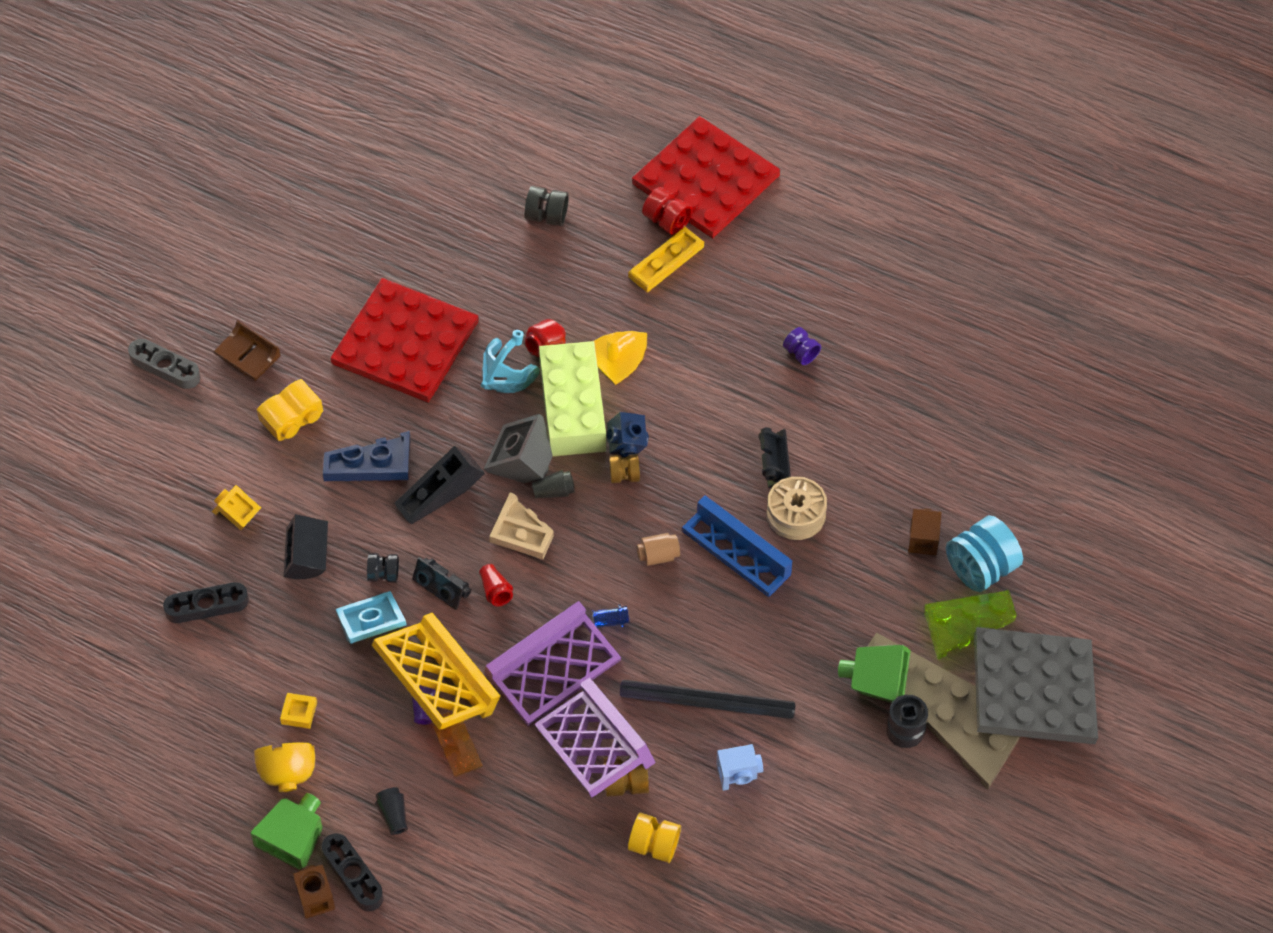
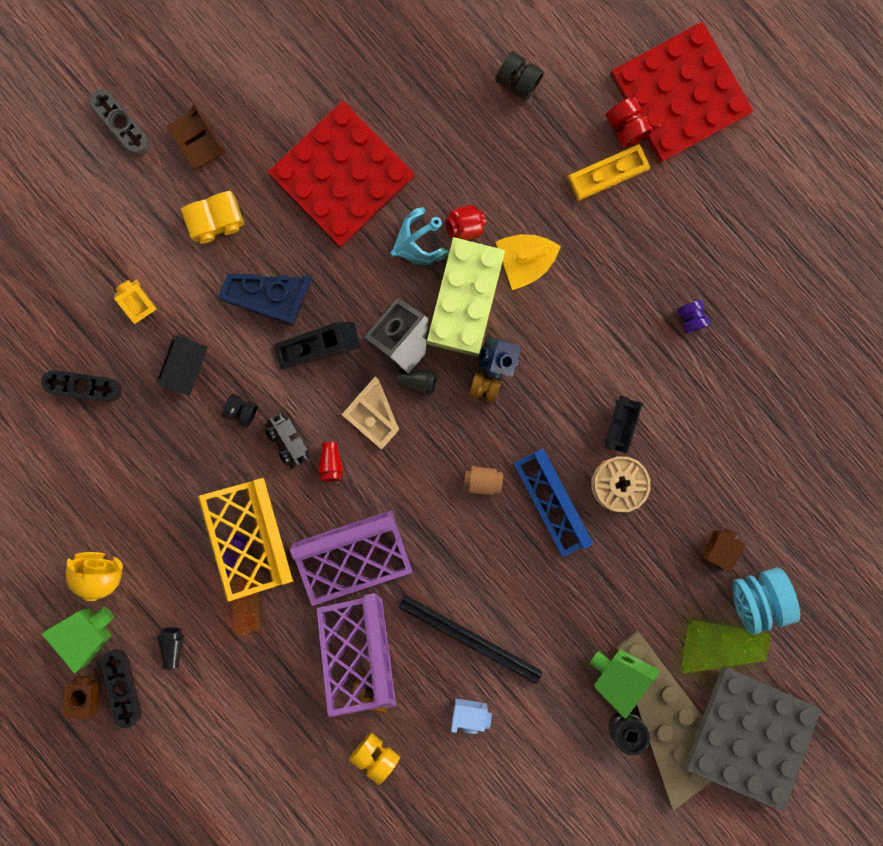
camera: 25 degrees right, 30 degrees up
yellow plate [280,693,317,729] -> none
medium azure slope [336,591,407,643] -> none
clear blue pin [592,604,630,629] -> none

